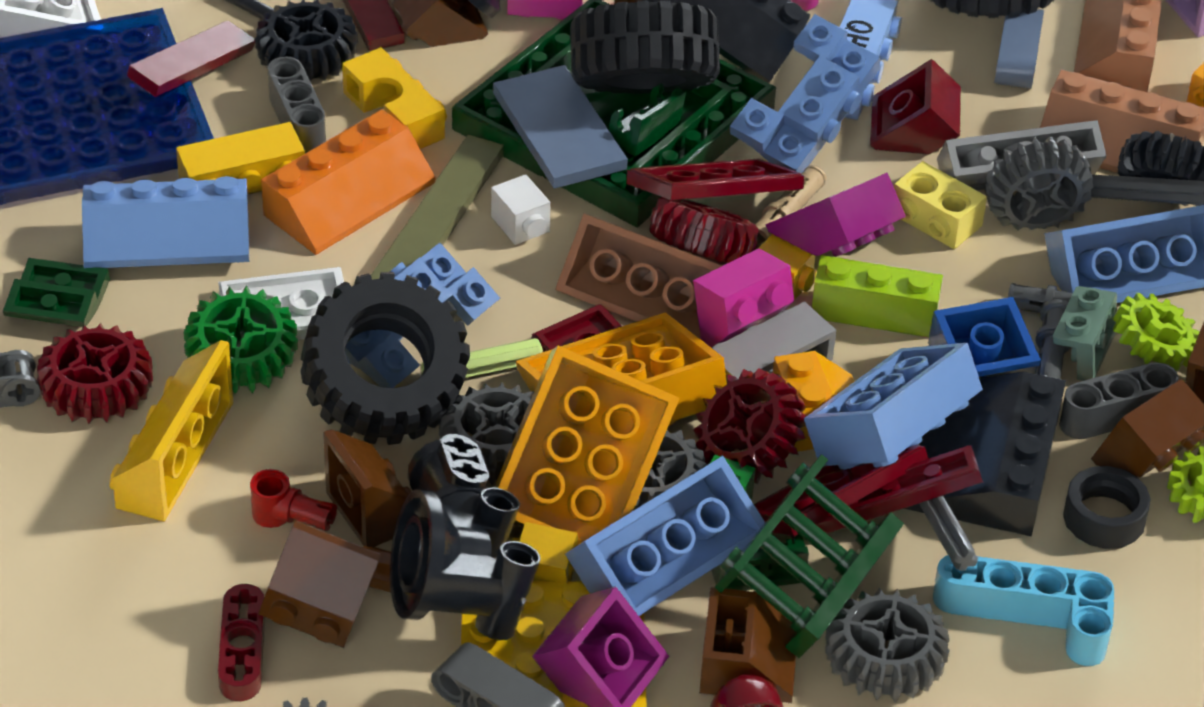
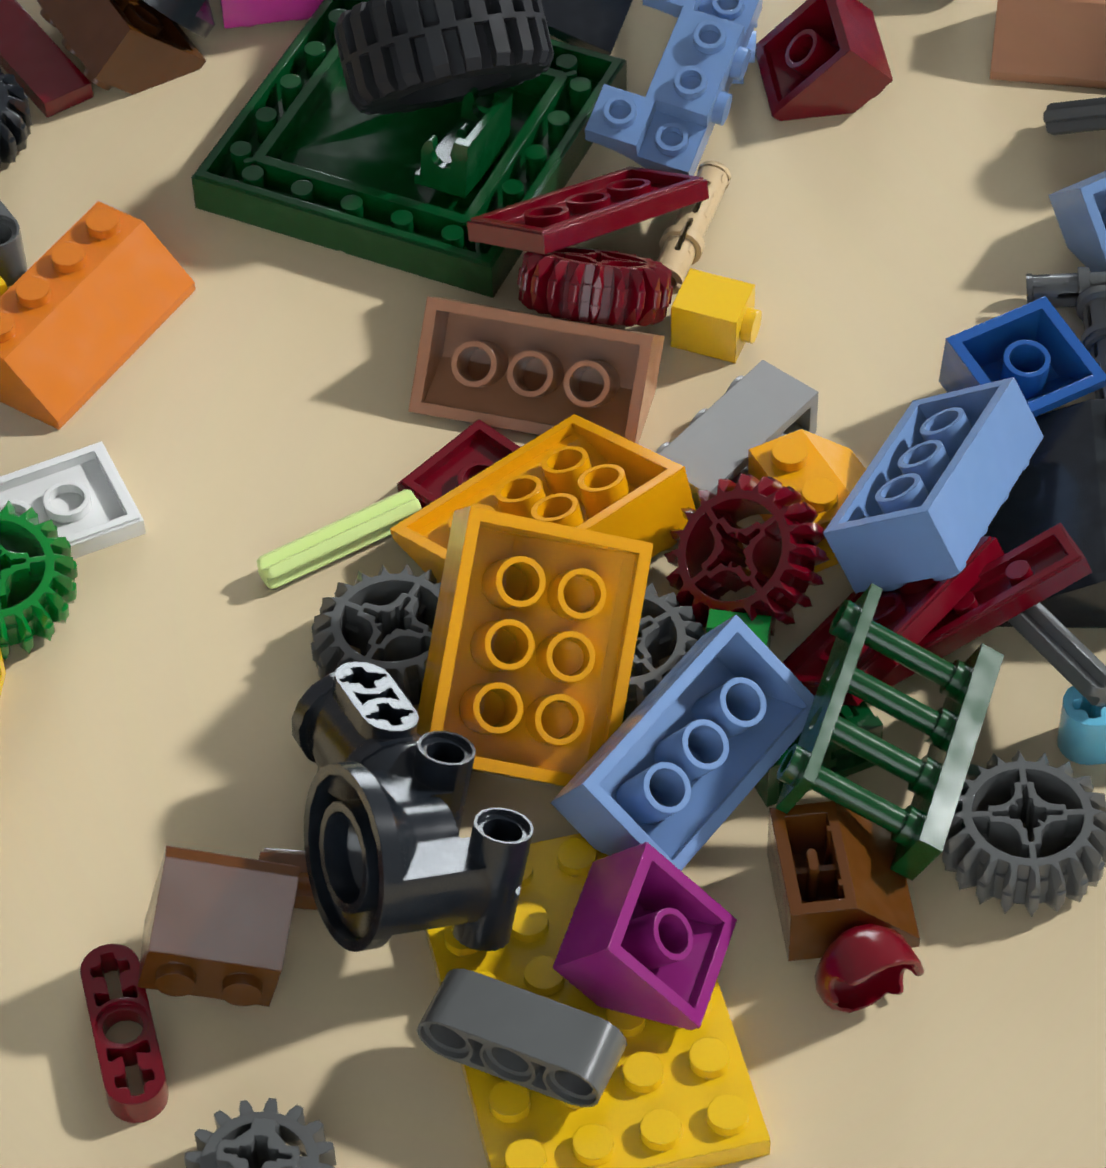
camera: 10 degrees left, 5 degrees up
red pin [250,469,337,531] -> none
black tyre [300,272,470,445] -> none
reddish brown slope [323,429,412,547] -> none
yellow arch [342,47,447,149] -> none
medium blue bracket [345,242,500,388] -> none
olive tile [371,135,504,280] -> none
white brick [491,174,551,245] -> none
sand blue tile [493,65,627,189] -> none
yellow brick [512,522,578,584] -> none
dark pink slope [693,248,794,348] -> none
magenta slope [765,172,906,257] -> none
lime brick [812,255,943,338] -> none
light yellow brick [894,161,987,250] -> none
light grey brick [937,120,1107,190] -> none
dark grey gear [985,136,1094,230] -> none

